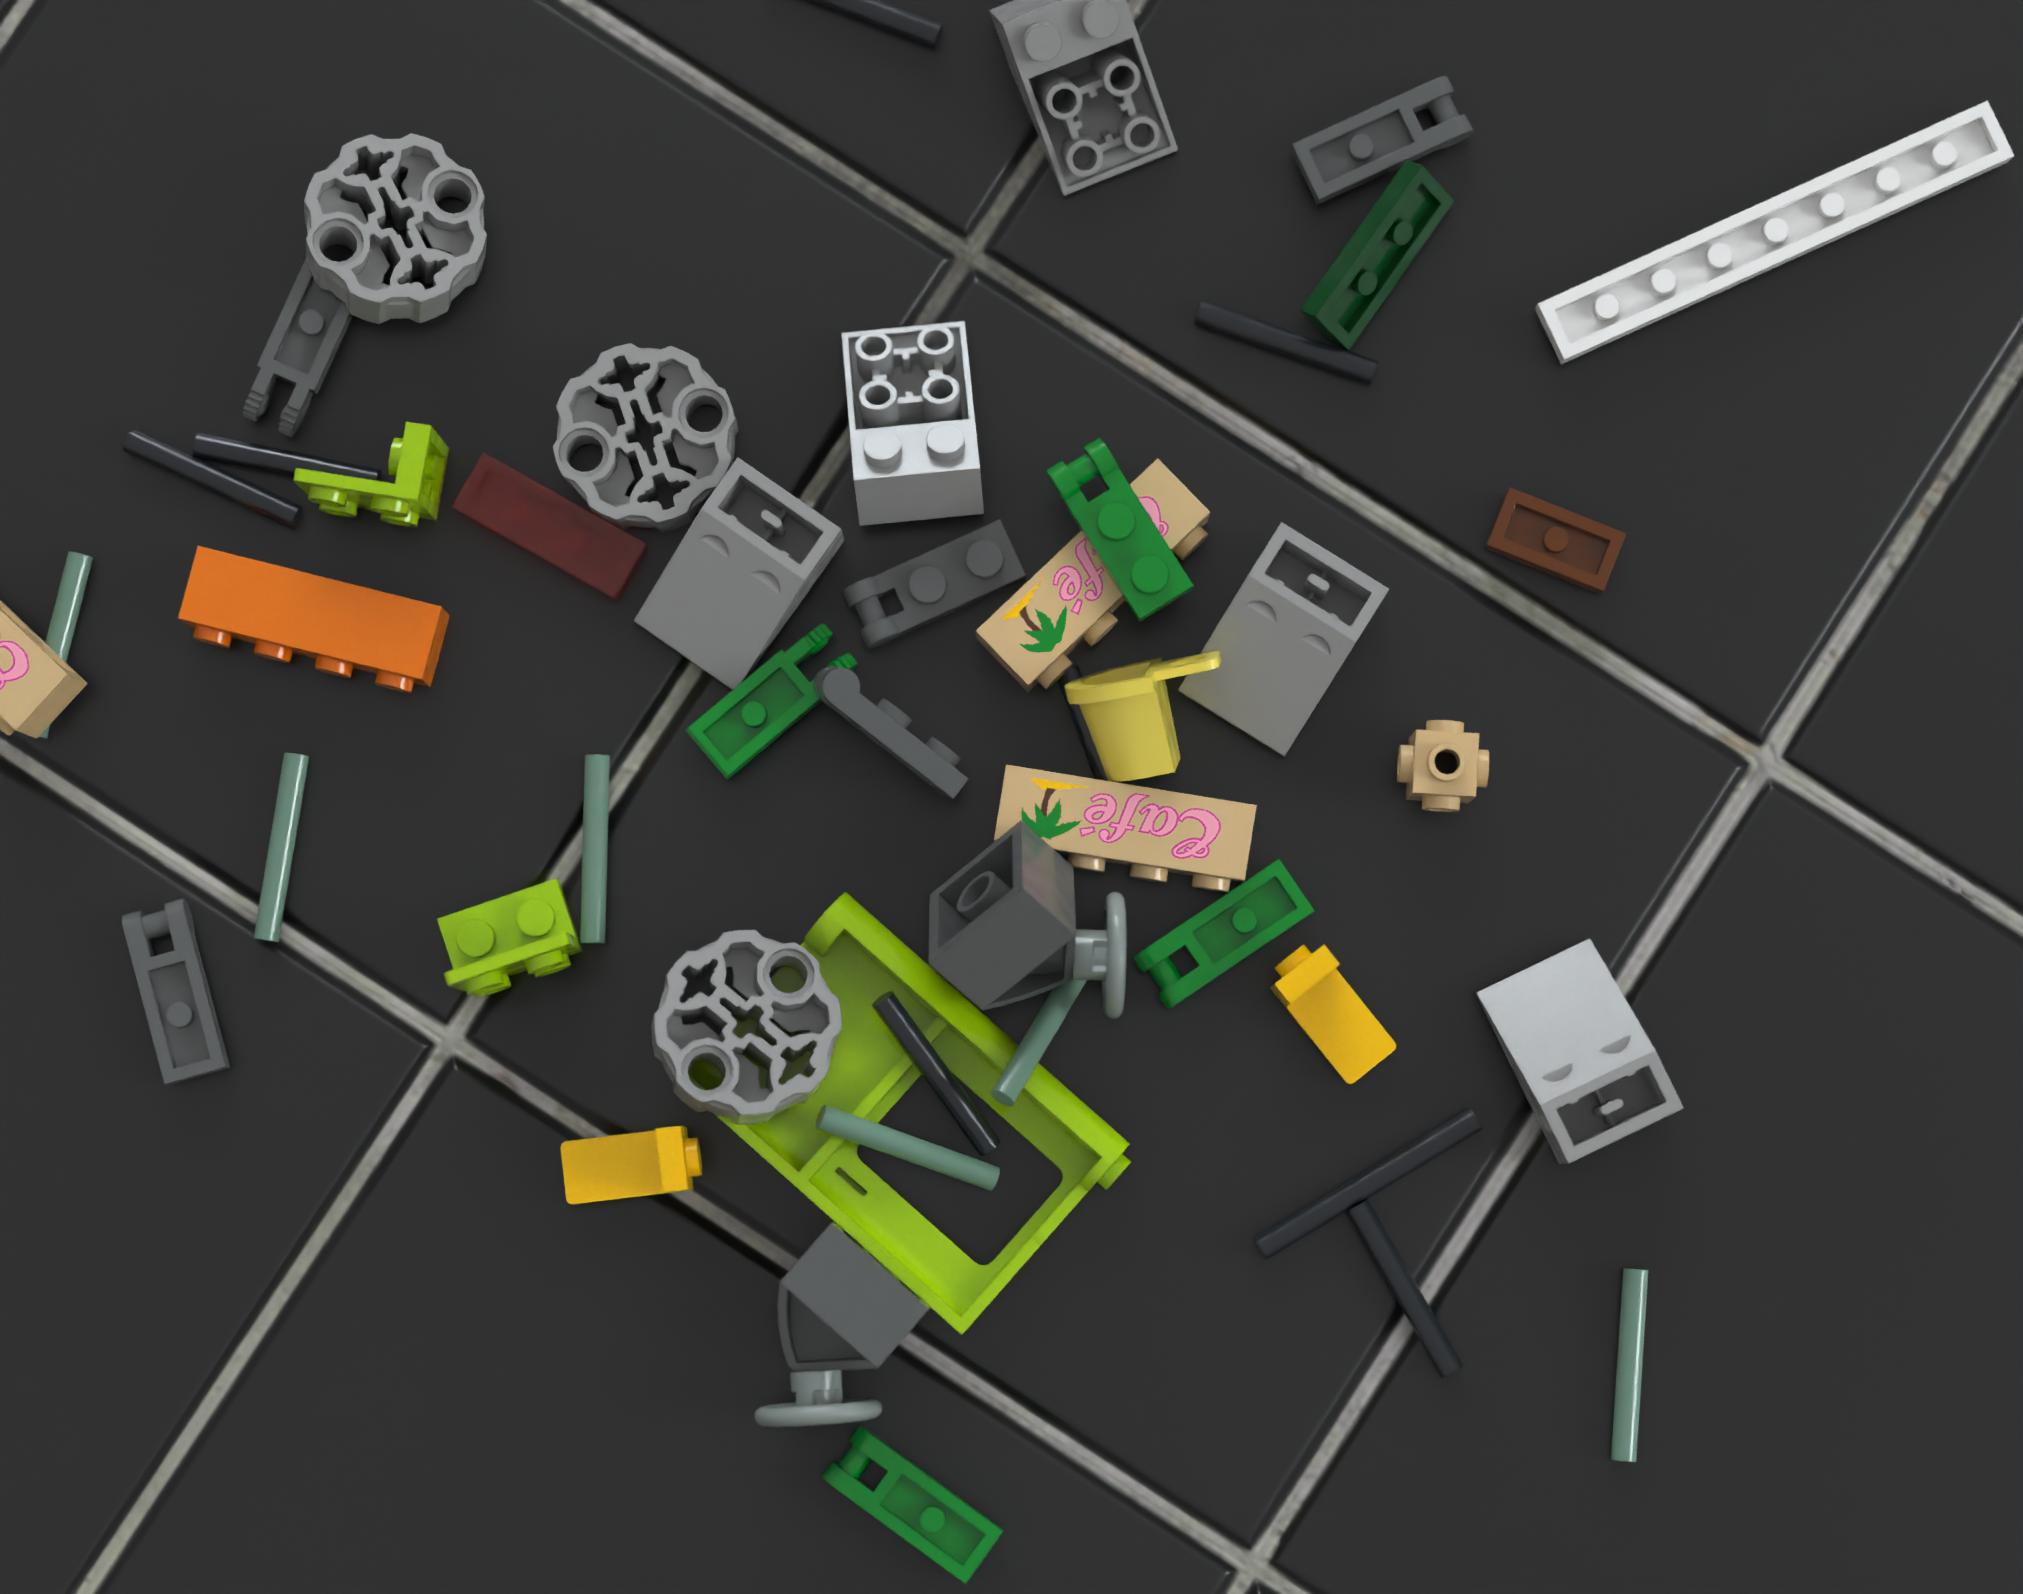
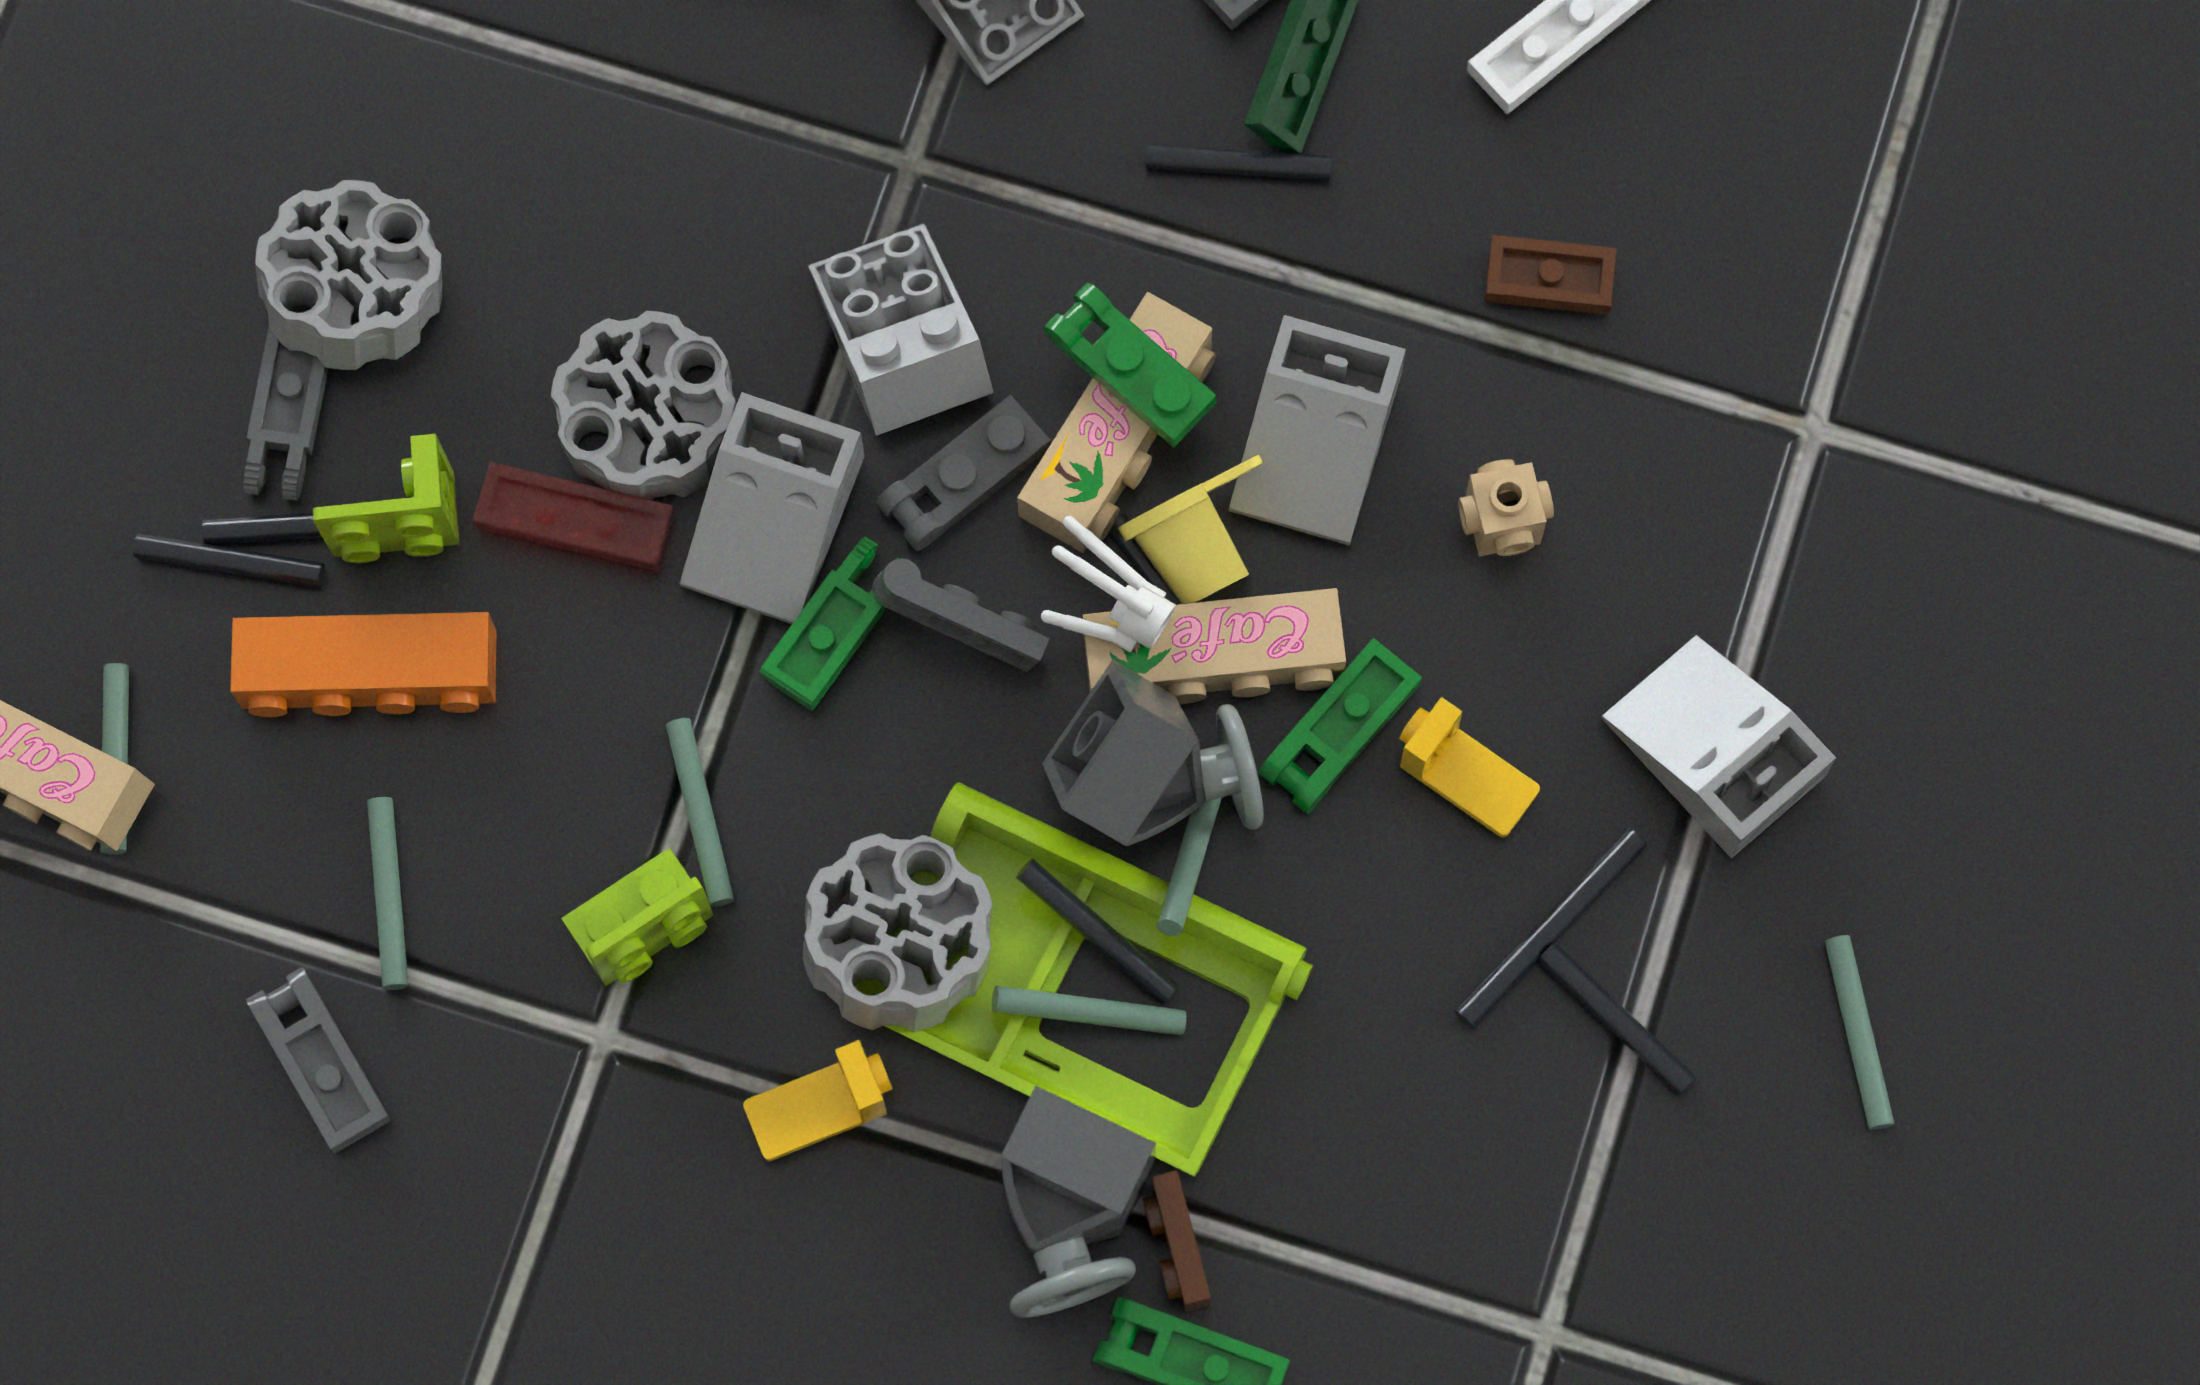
camera: 15 degrees left, 10 degrees down
none -> white plant [1041,516,1176,653]
none -> reddish brown plate [1142,1171,1211,1314]

